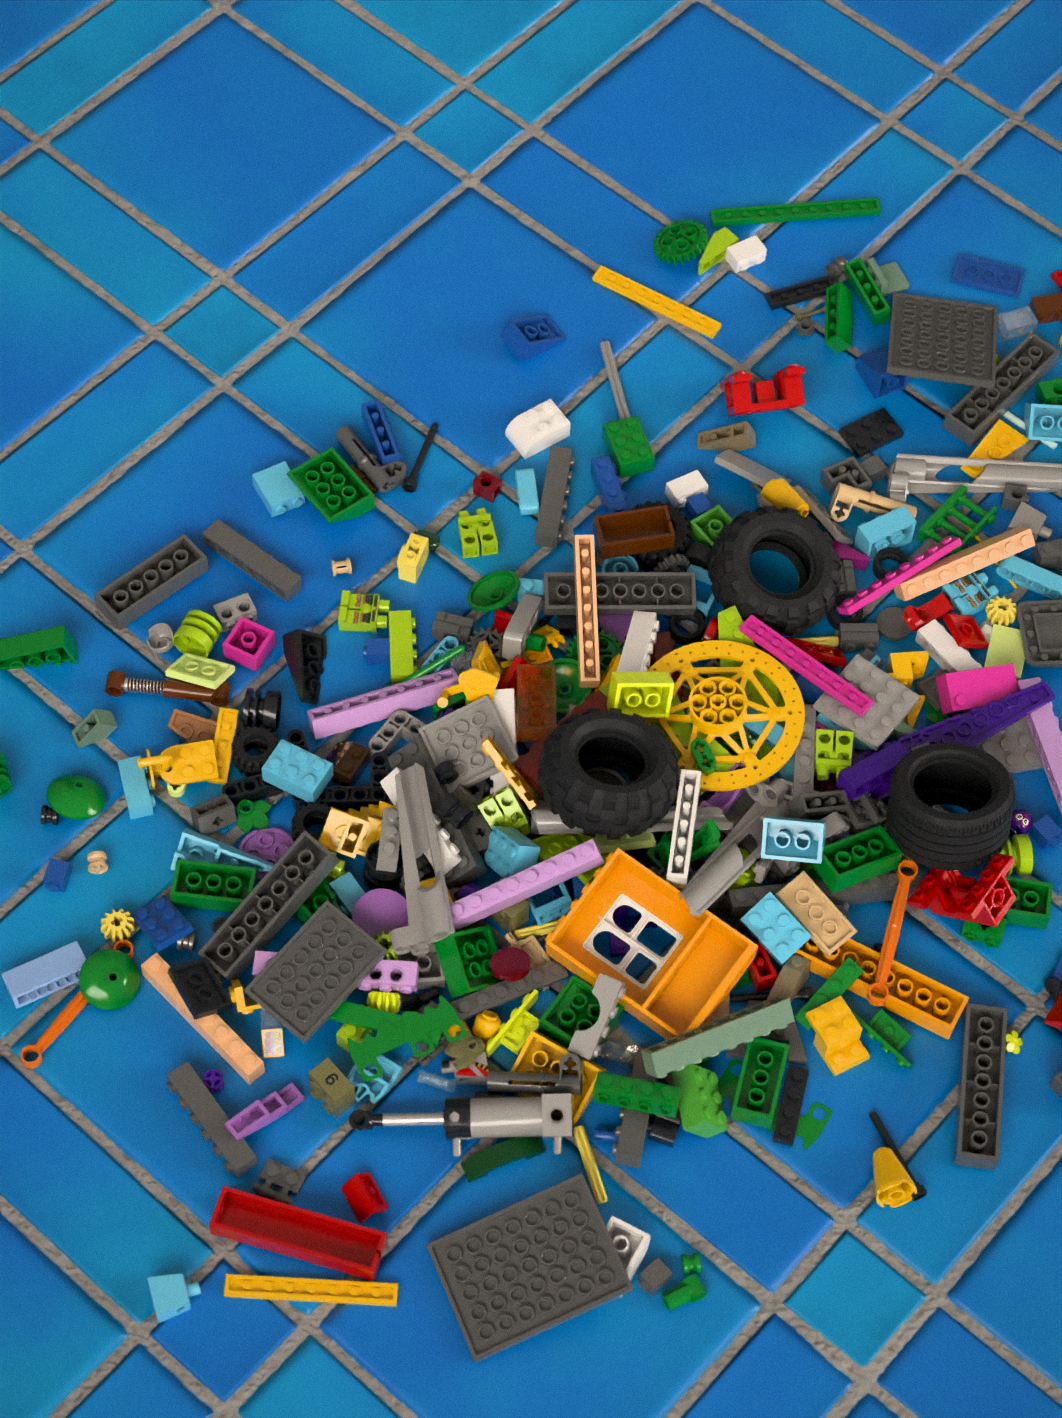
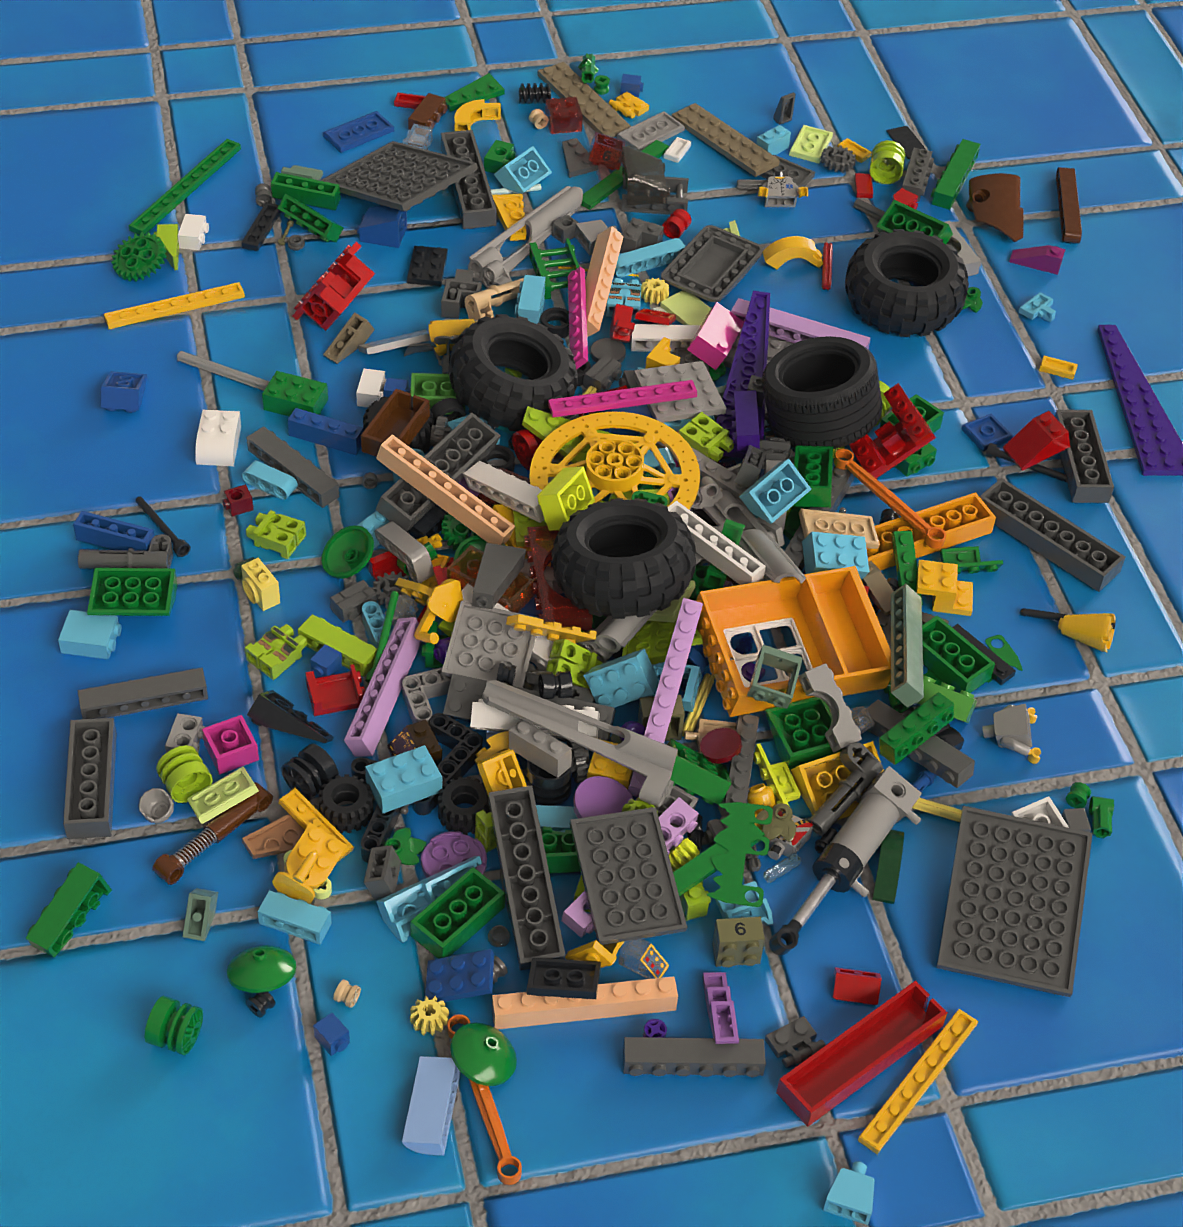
camera: 55 degrees left, 10 degrees down
tan bush [331,558,352,577] -> none
none -> red panel [305,664,365,716]
none -> dark grey slope [472,543,526,609]
none -> sand green window [747,645,803,709]
none -> light grey torso [983,703,1041,764]

